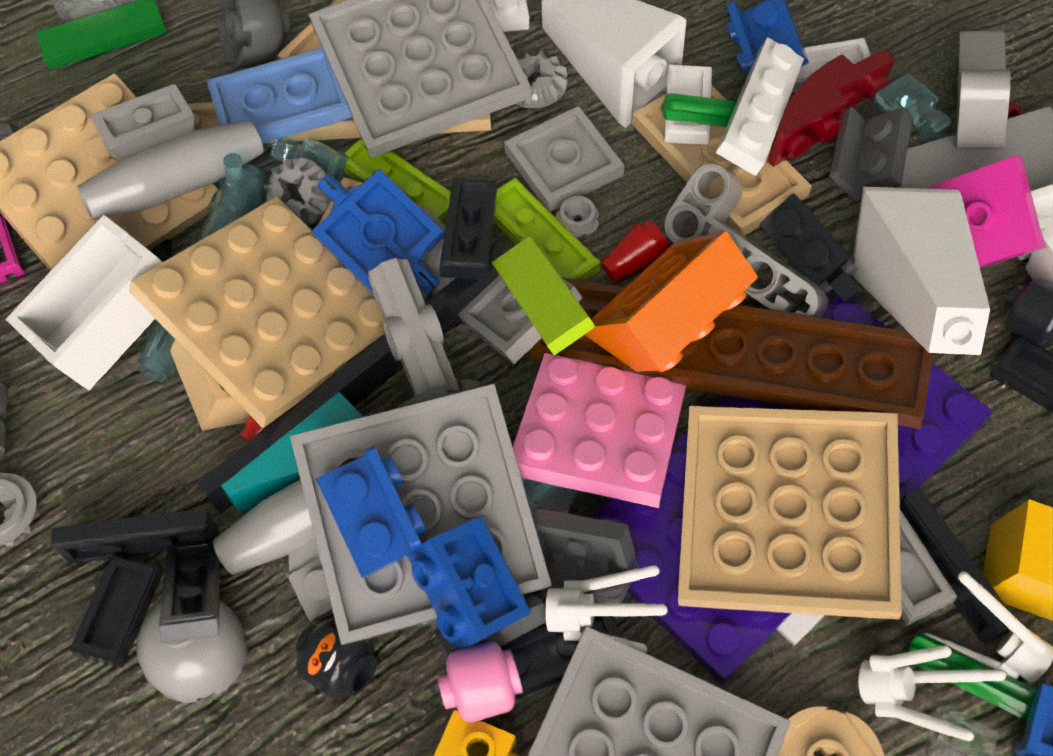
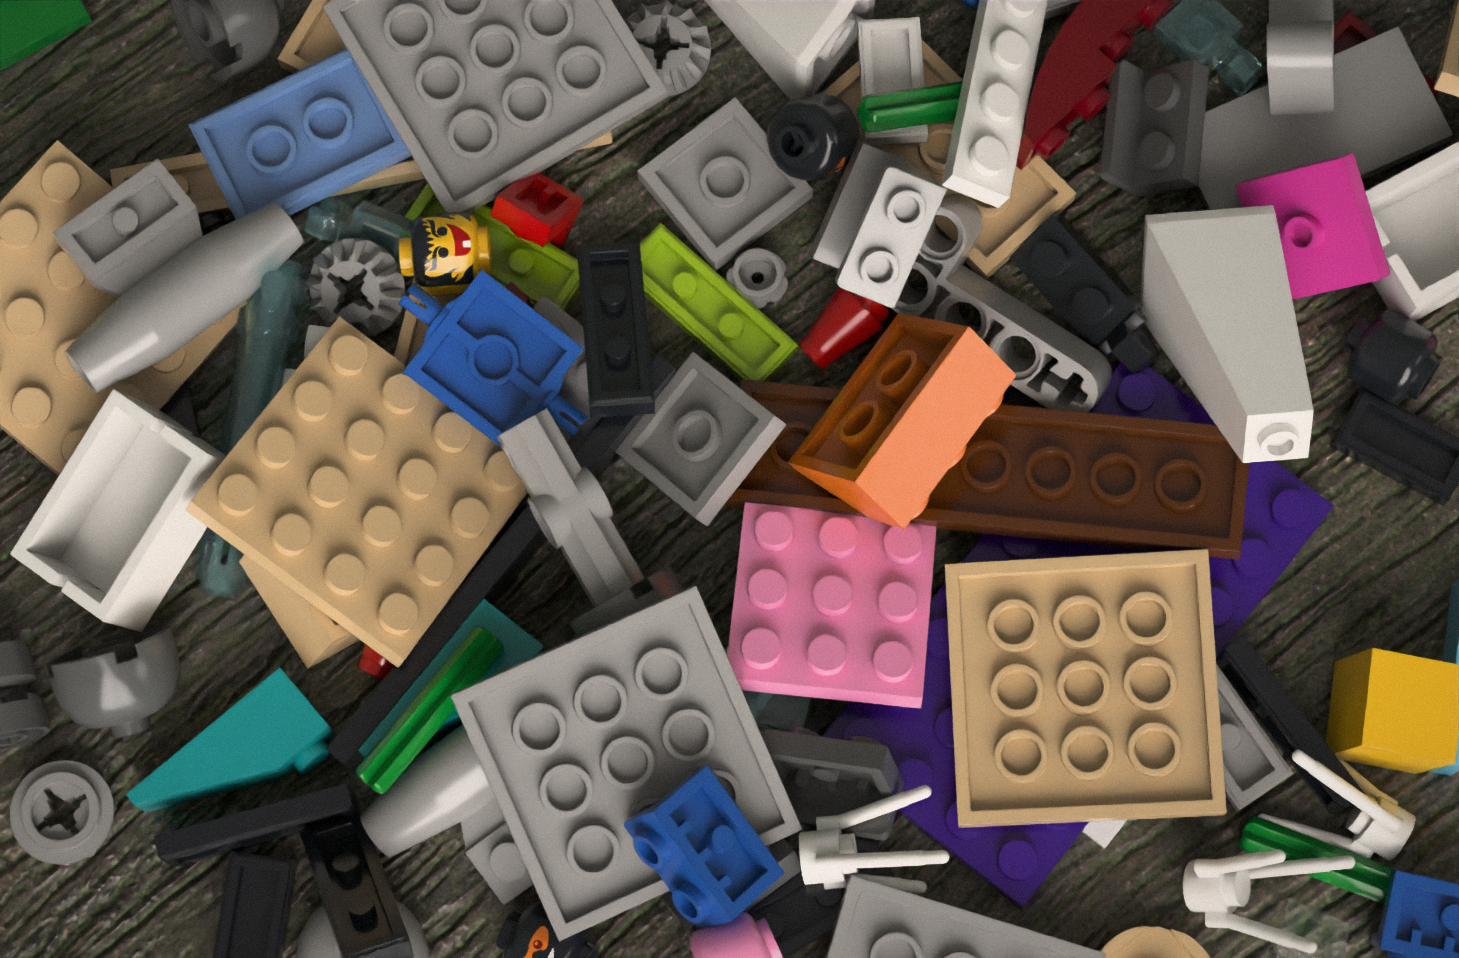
camera: 10 degrees left, 15 degrees up
blue bracket [316,446,427,579] -> none
lime tile [491,236,595,355] -> none
none -> dark grey cylinder [44,625,181,738]
none -> teal slope [126,667,337,813]
none -> green axle [356,626,504,794]
none -> head [399,212,492,297]
none -> red bracket [490,173,584,249]
none -> black head [767,93,860,181]
none -> light grey panel [809,139,947,309]

